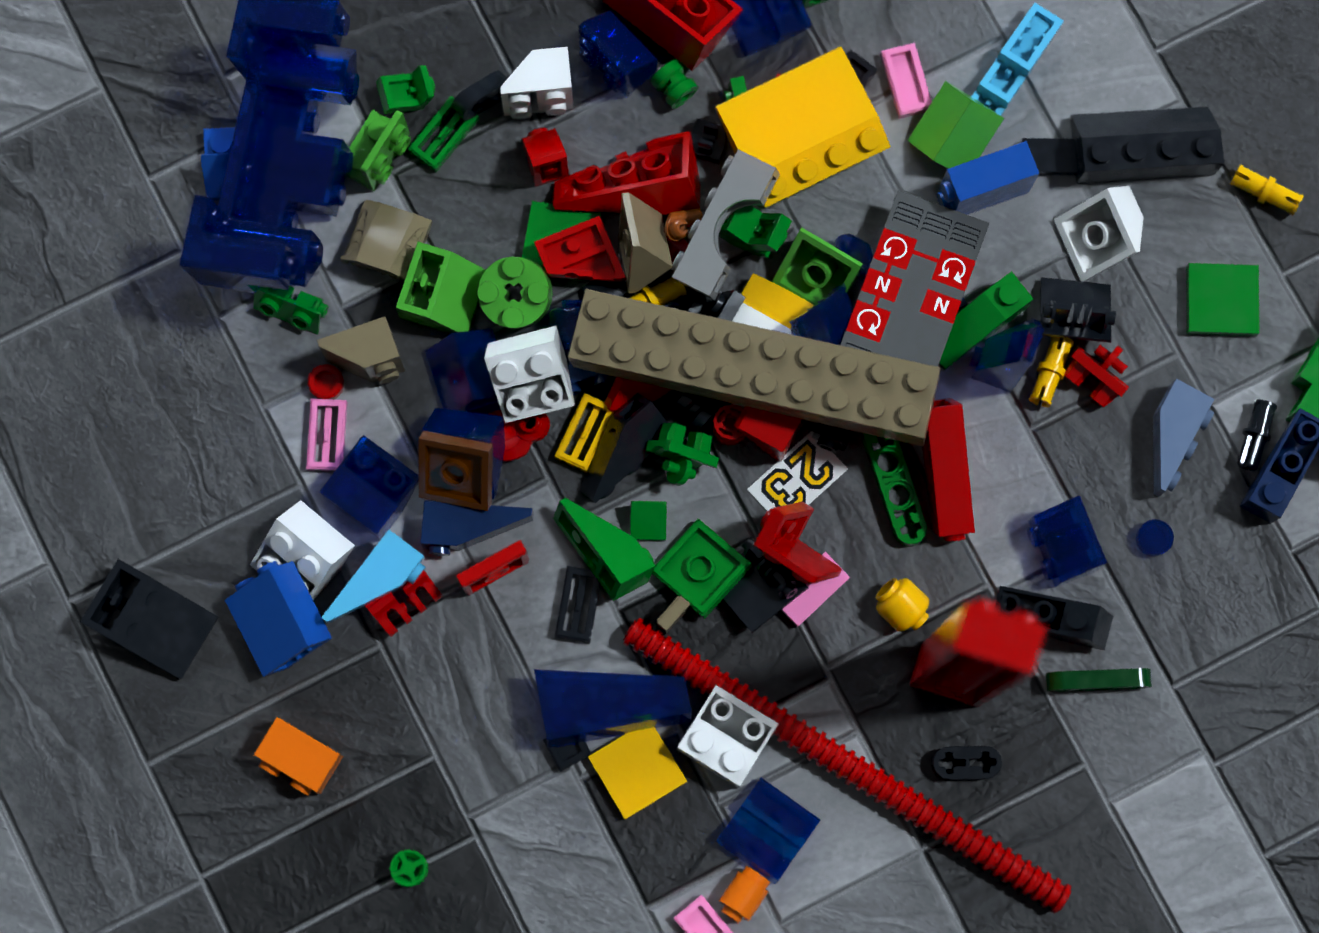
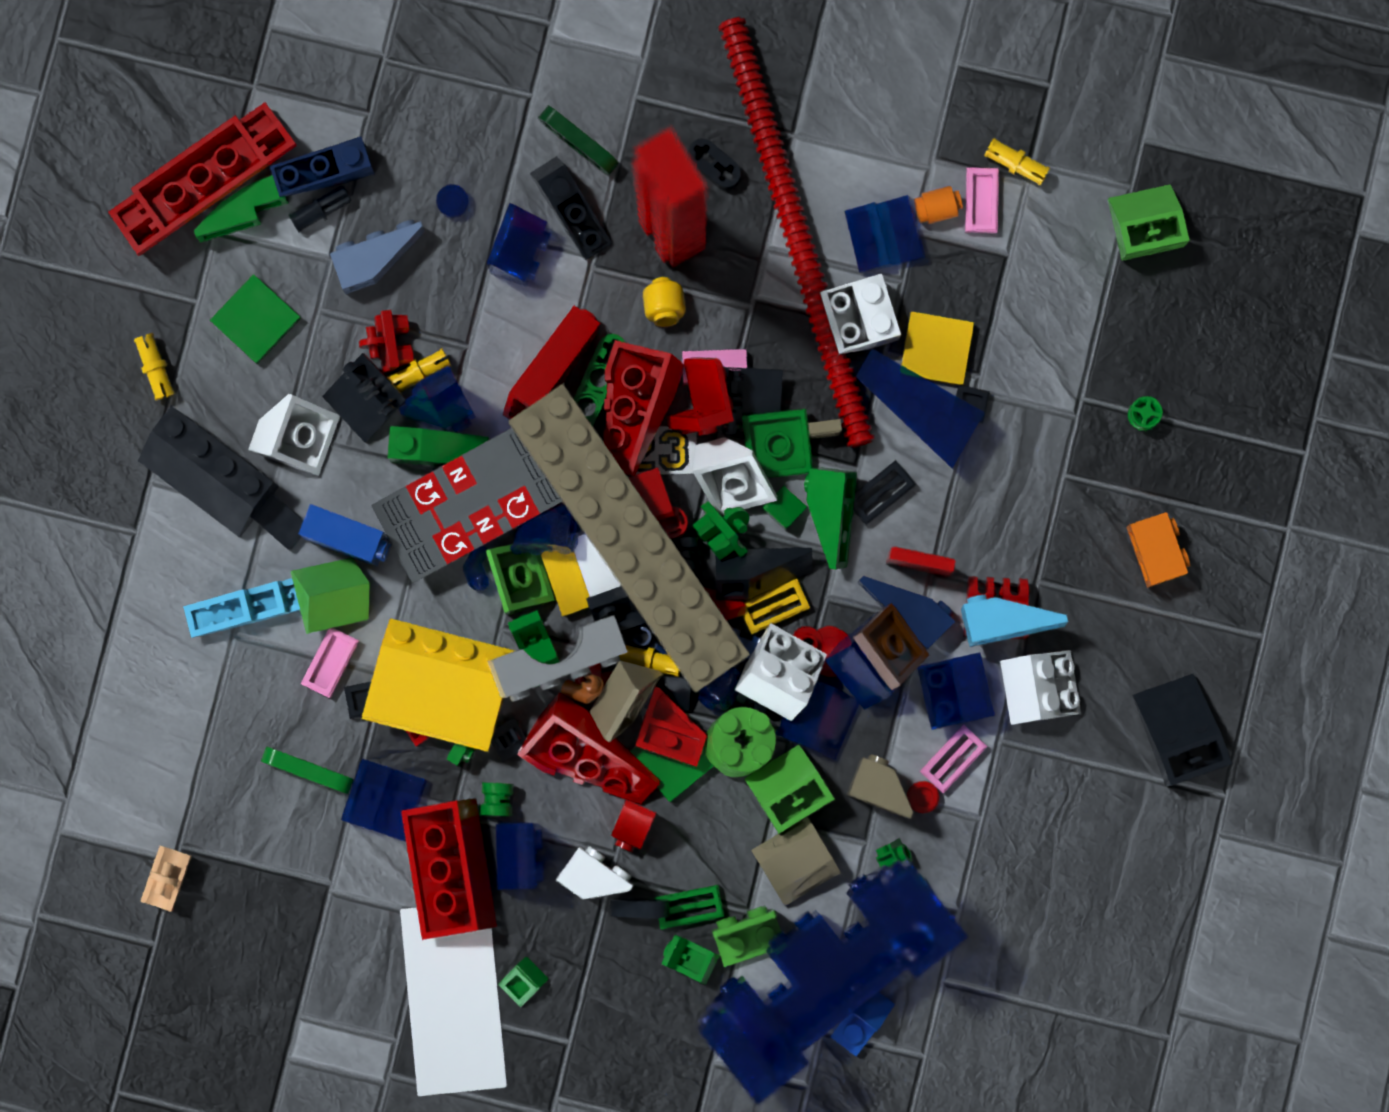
camera: 135 degrees left, 5 degrees up
blue brick [225,561,332,677] -> none
none -> red wedge [603,340,684,477]
none -> white slope [692,437,777,515]

